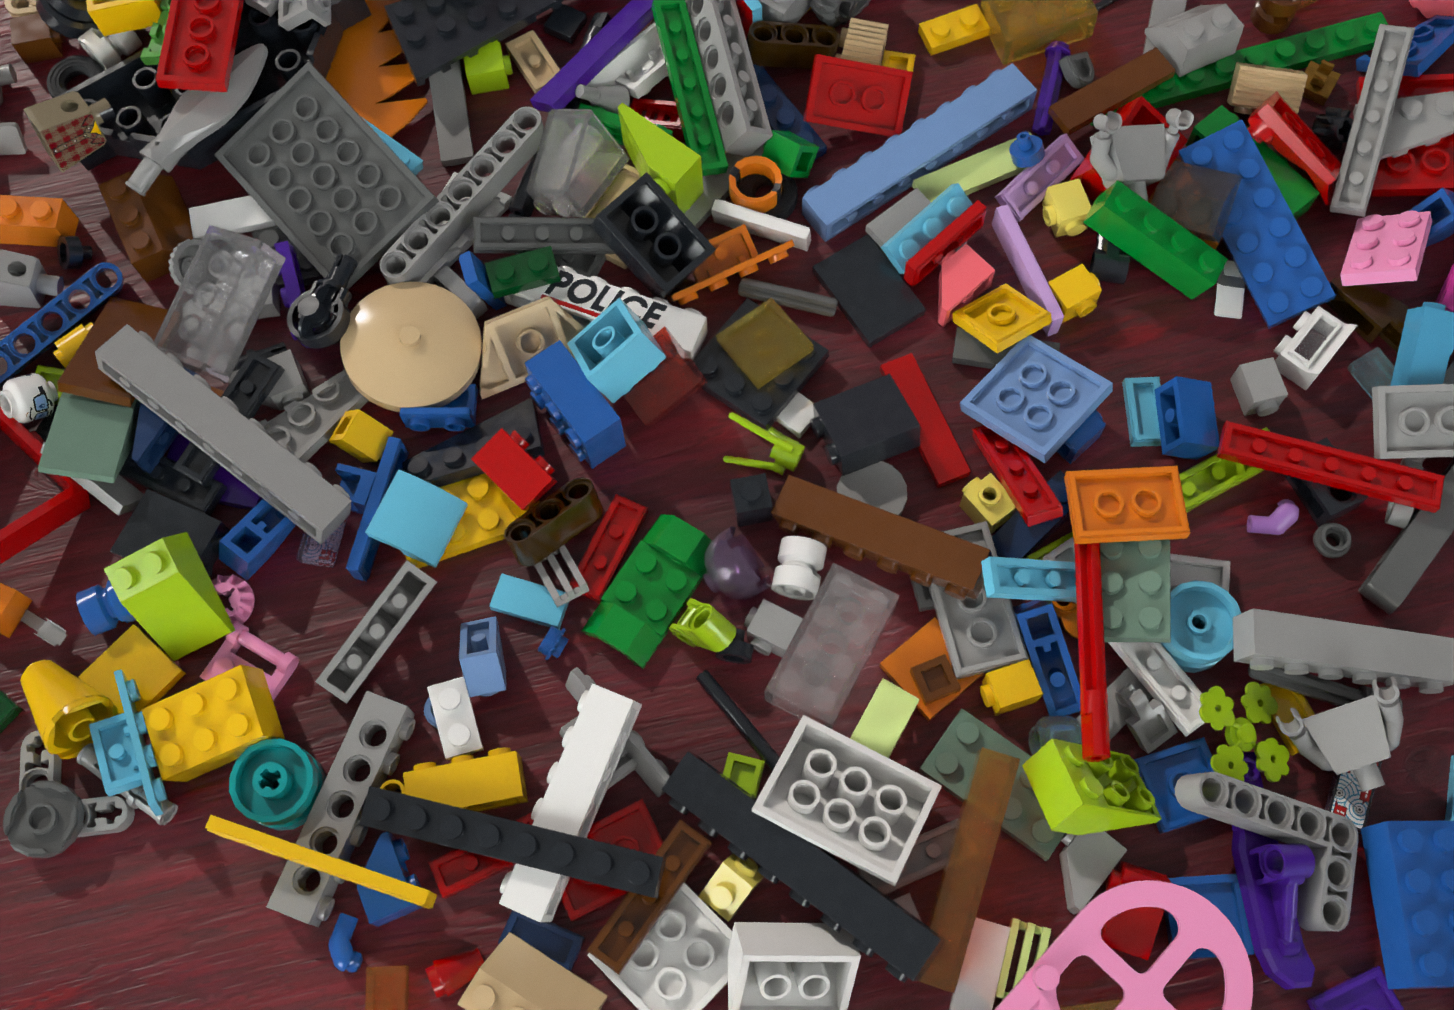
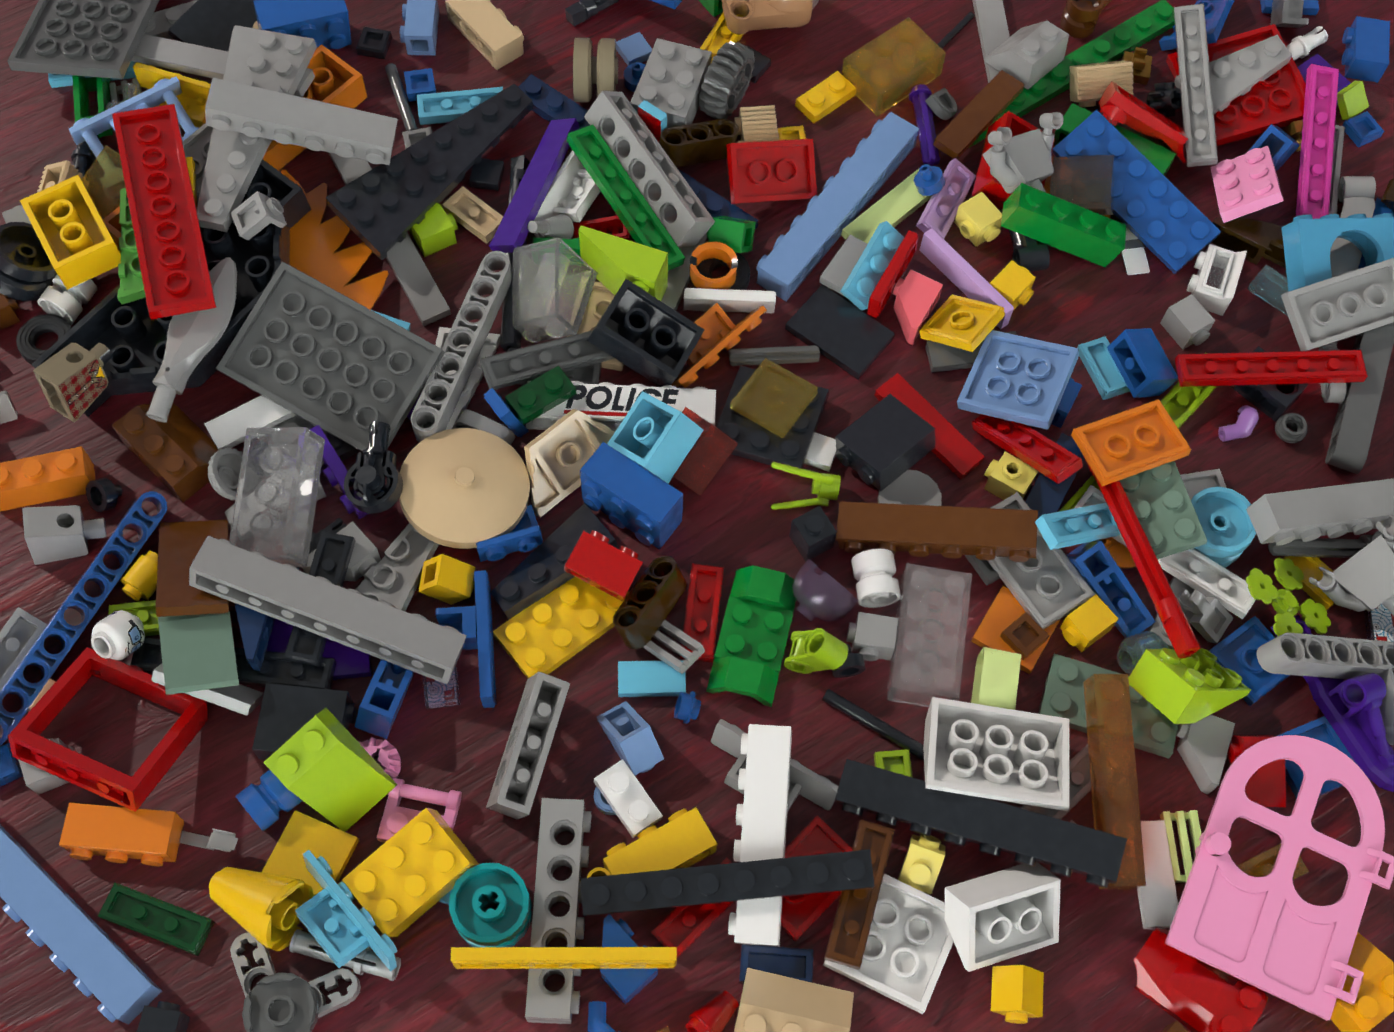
camera: 25 degrees left, 5 degrees down
medium azure slope [365,469,468,568] -> none

